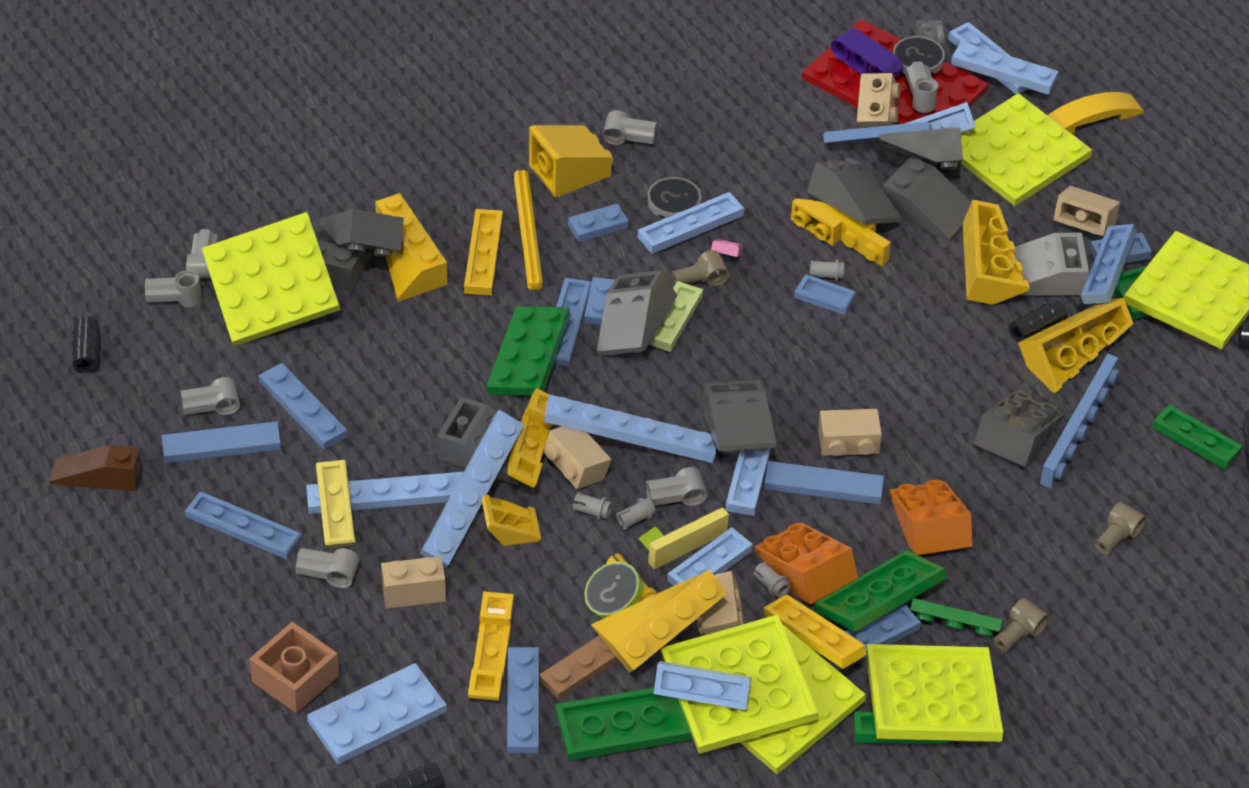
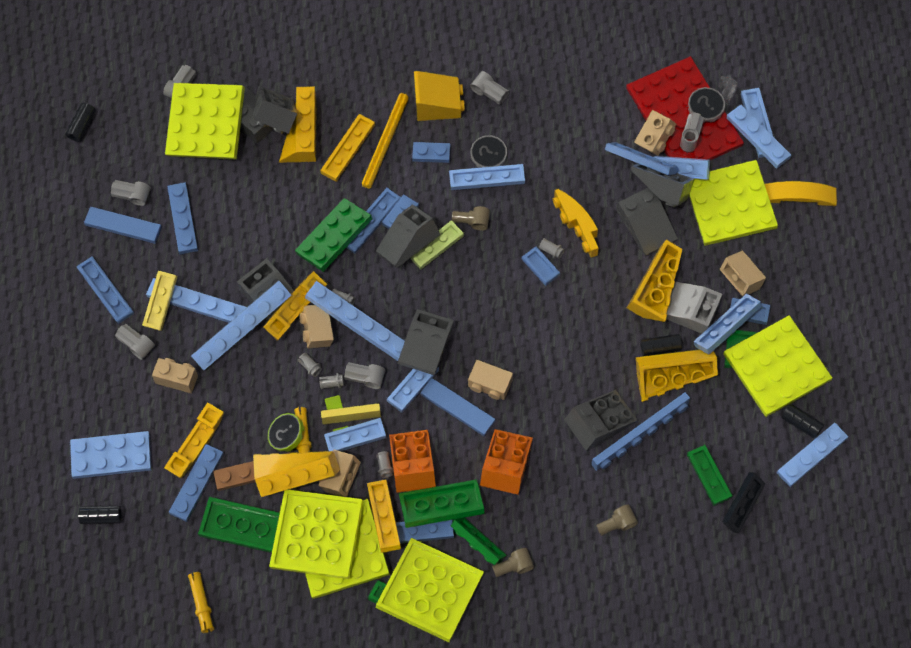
camera: 30 degrees right, 20 degrees up
reddish brown slope [49,445,142,492] -> none
light grey piece [145,270,203,307] -> none
nougat brick [249,622,339,714] -> none
yellow slope [482,495,541,546] -> none
light blue plate [654,661,752,710] -> none
bright pink tile [711,239,744,257] -> none
dark grey slope [807,158,901,224] -> none
dark purple beam [831,28,904,78] -> none

